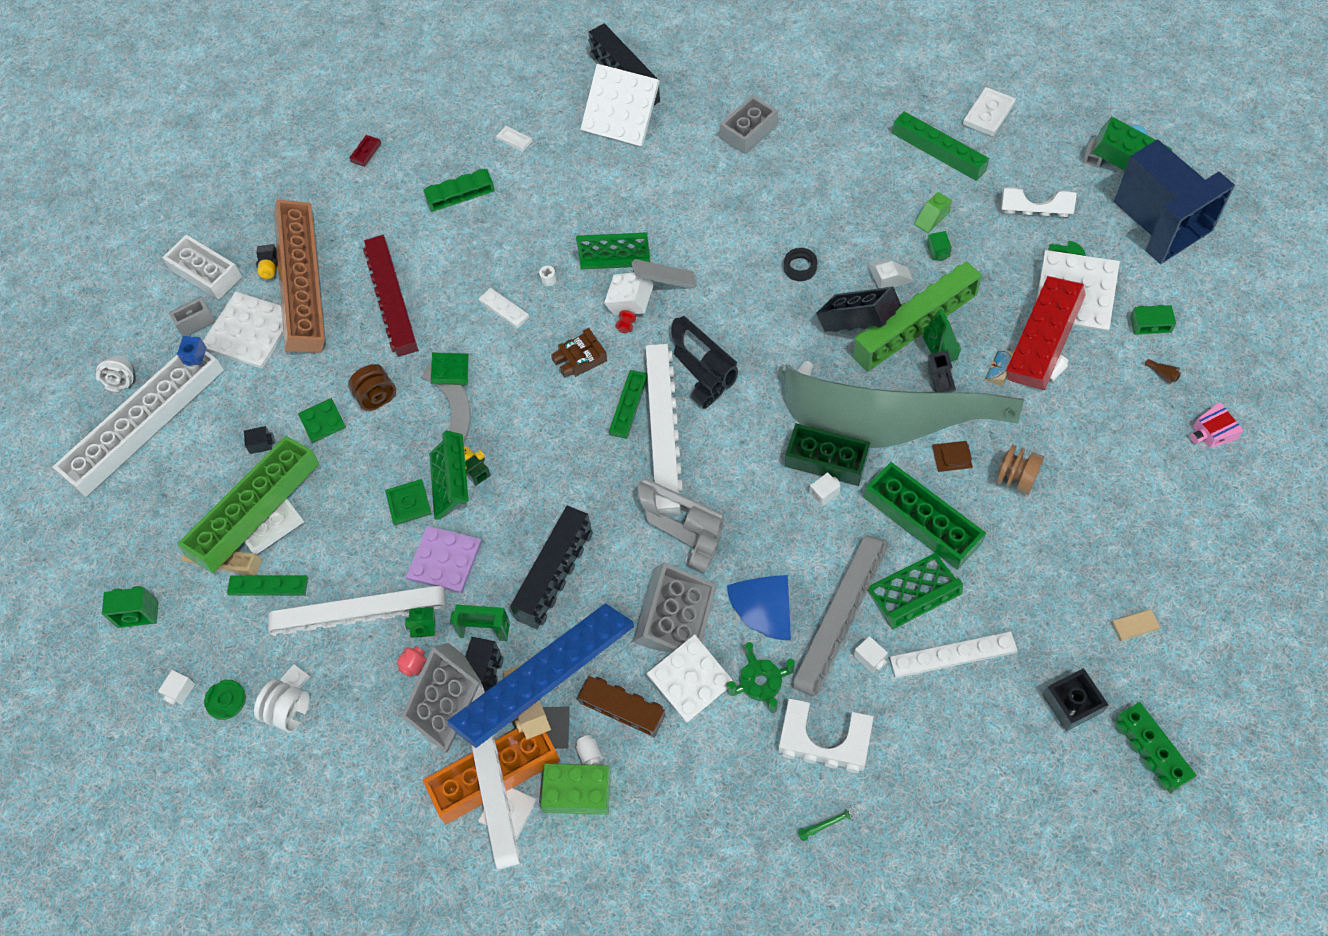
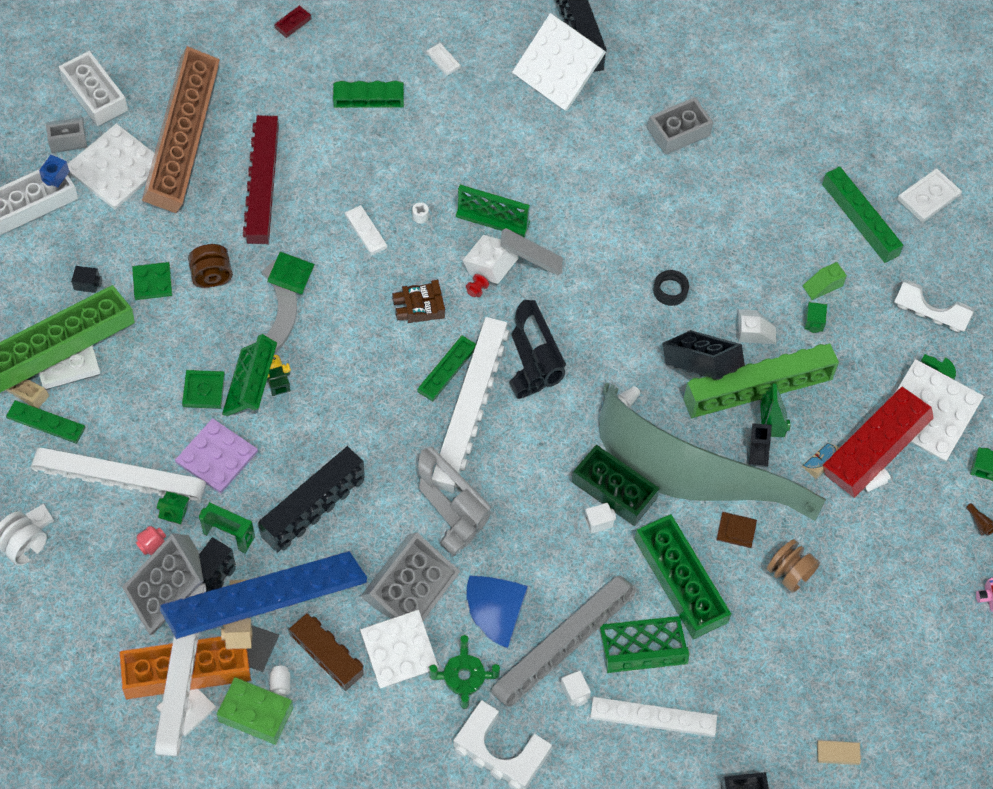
camera: 10 degrees right, 0 degrees up
piece [255,244,278,279] -> none

